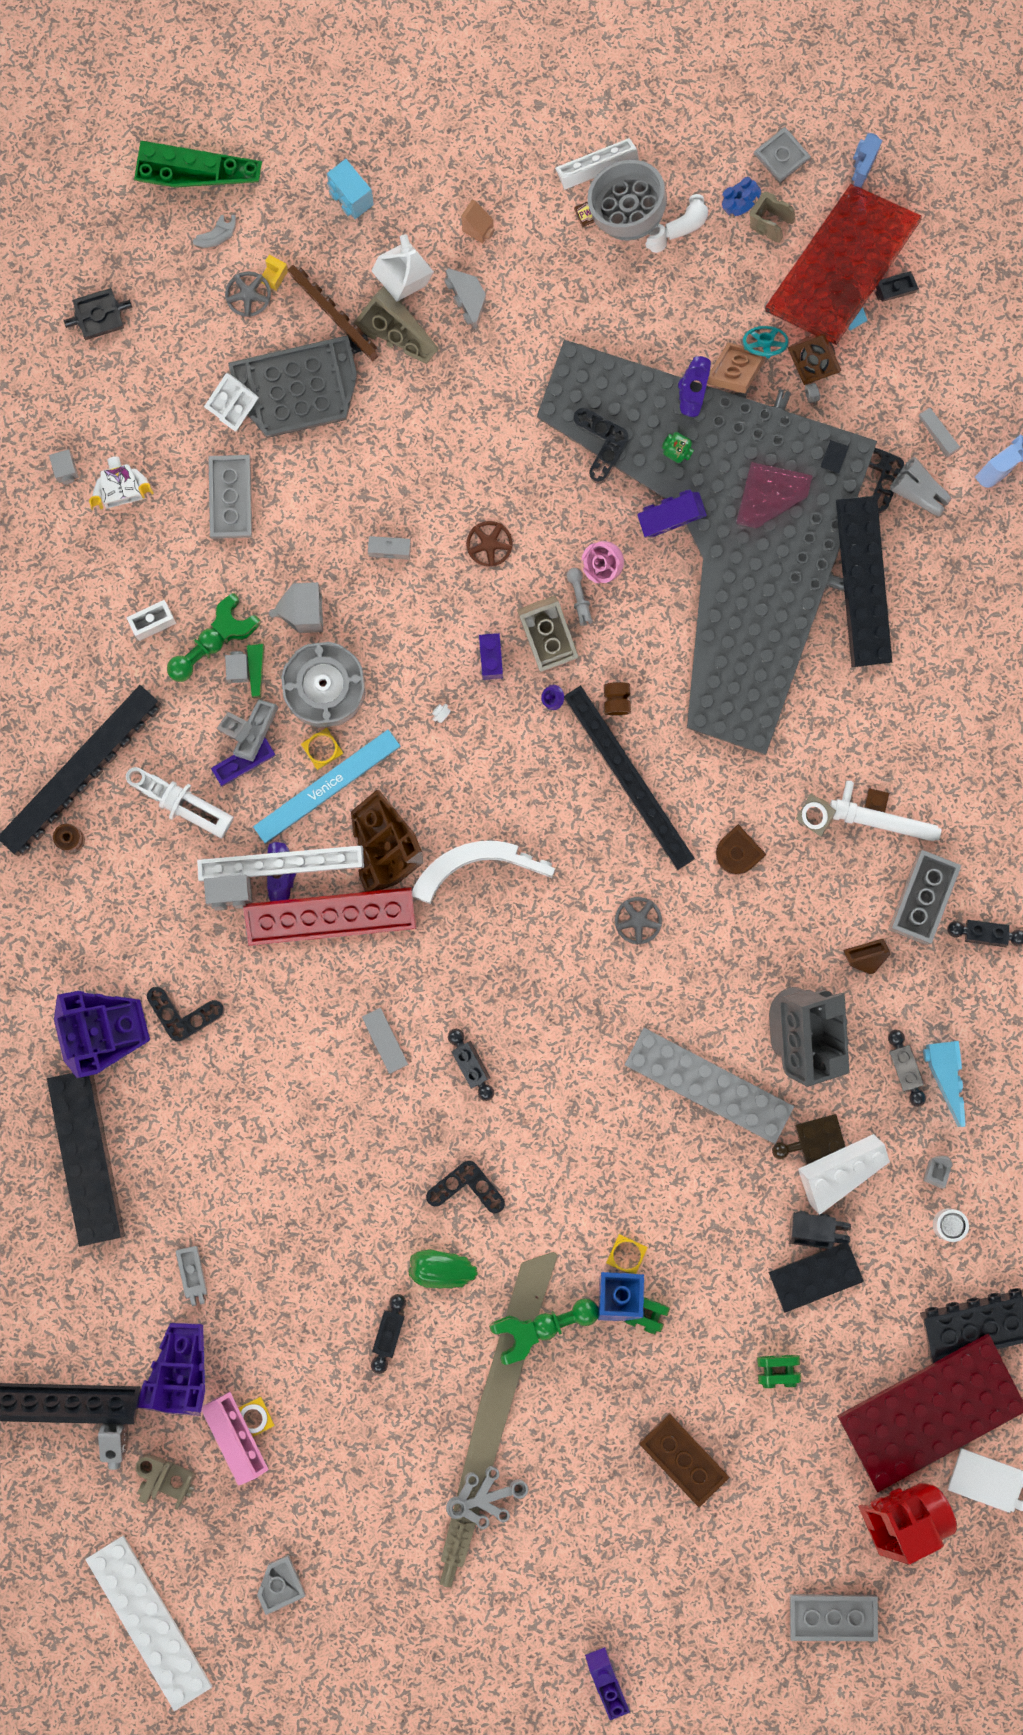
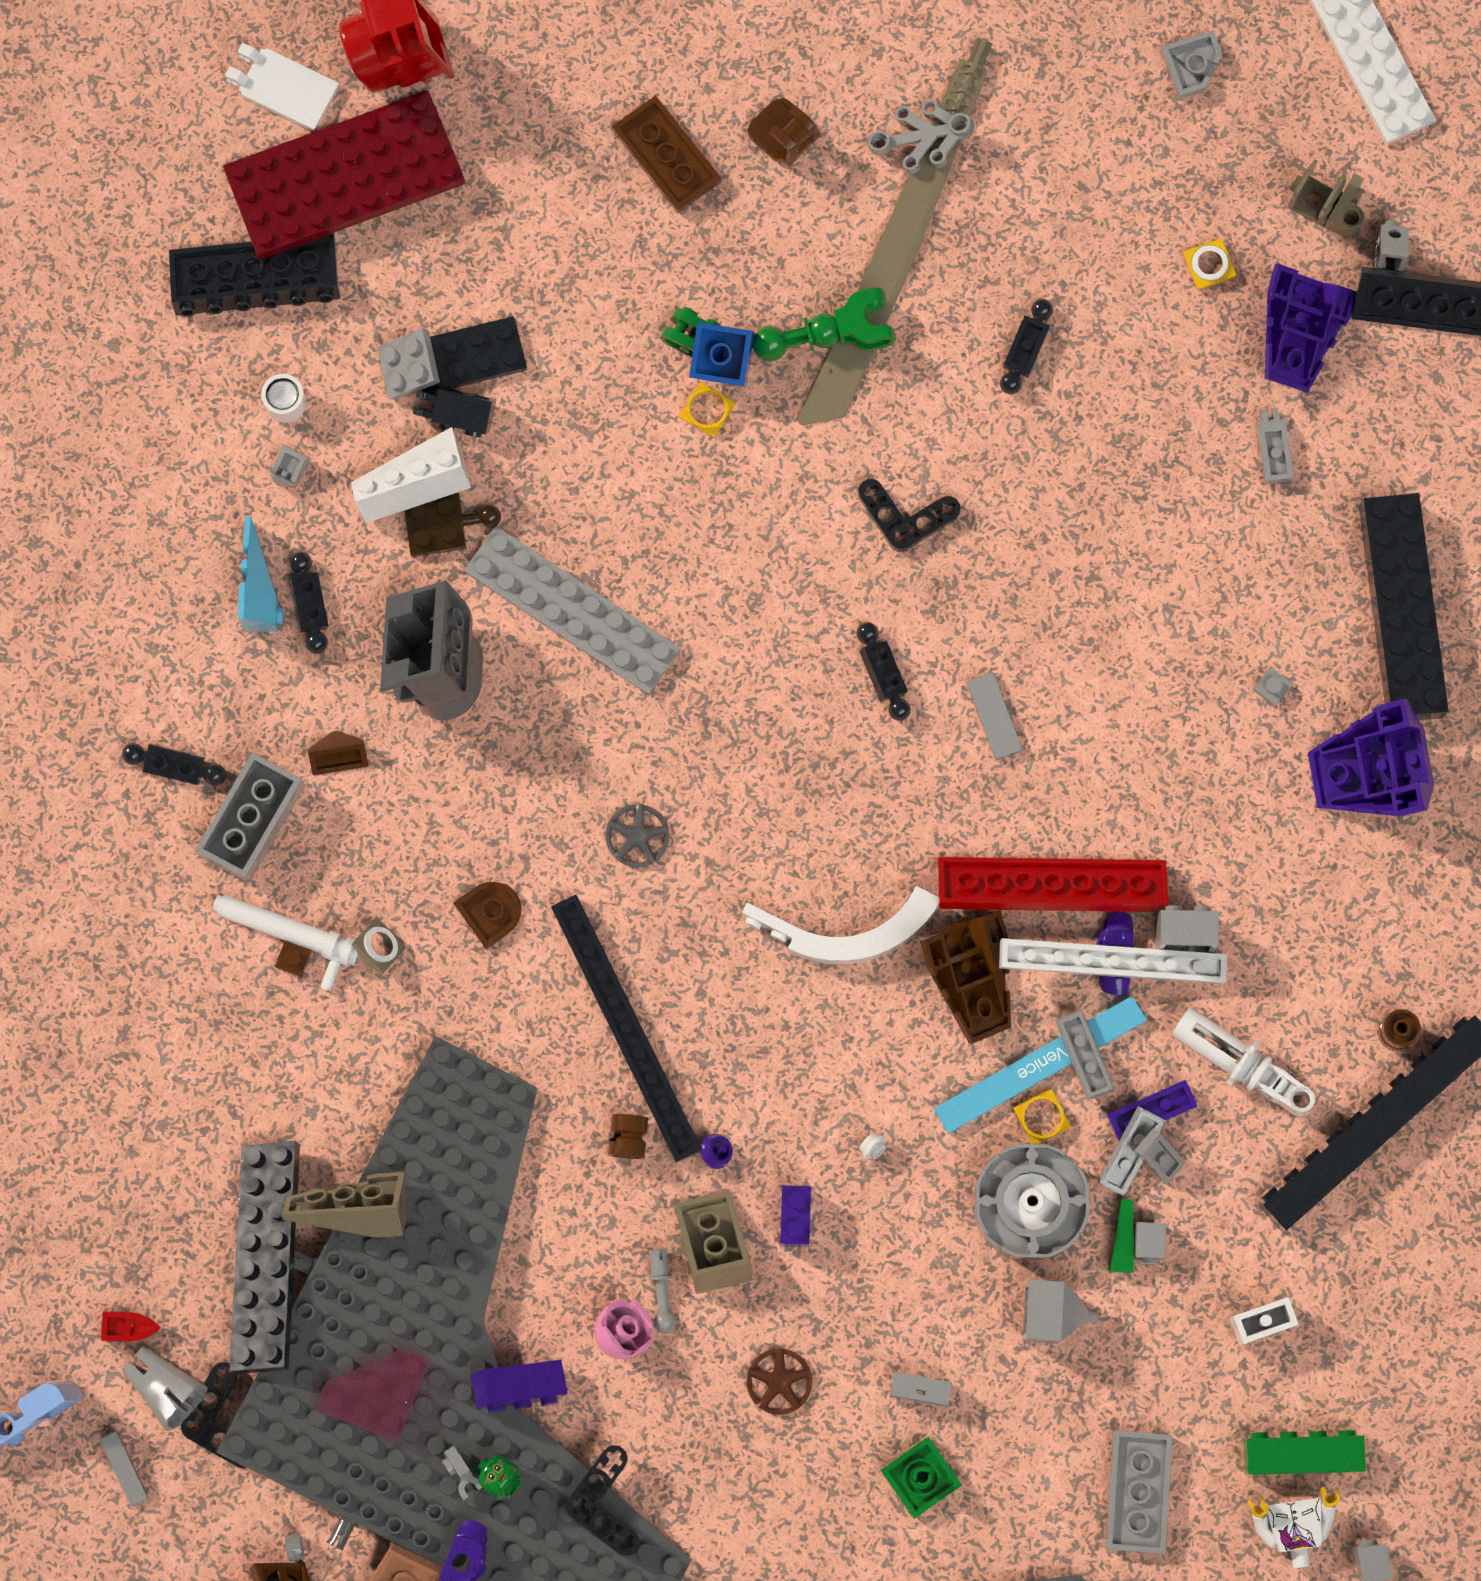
camera: 175 degrees left, 5 degrees down
black beam [147,987,225,1042] -> none
green piece [167,593,261,682] -> none
bright pink brick [202,1392,269,1486] -> none
green hair [408,1249,478,1289] -> none
green brick [757,1355,801,1388] -> none
black piece [820,440,849,473] -> none
none -> red plate [101,1311,160,1342]
none -> dark tan wedge [282,1172,407,1238]
none -> light grey plate [377,328,440,400]
none -> light grey plate [442,1446,483,1501]
none -> reddish brown piece [748,98,820,167]
none -> green plate [880,1436,962,1519]
none -> light grey tile [1055,1010,1115,1101]
none -> green brick [1243,1430,1366,1475]
none -> light grey plate [1253,667,1293,708]

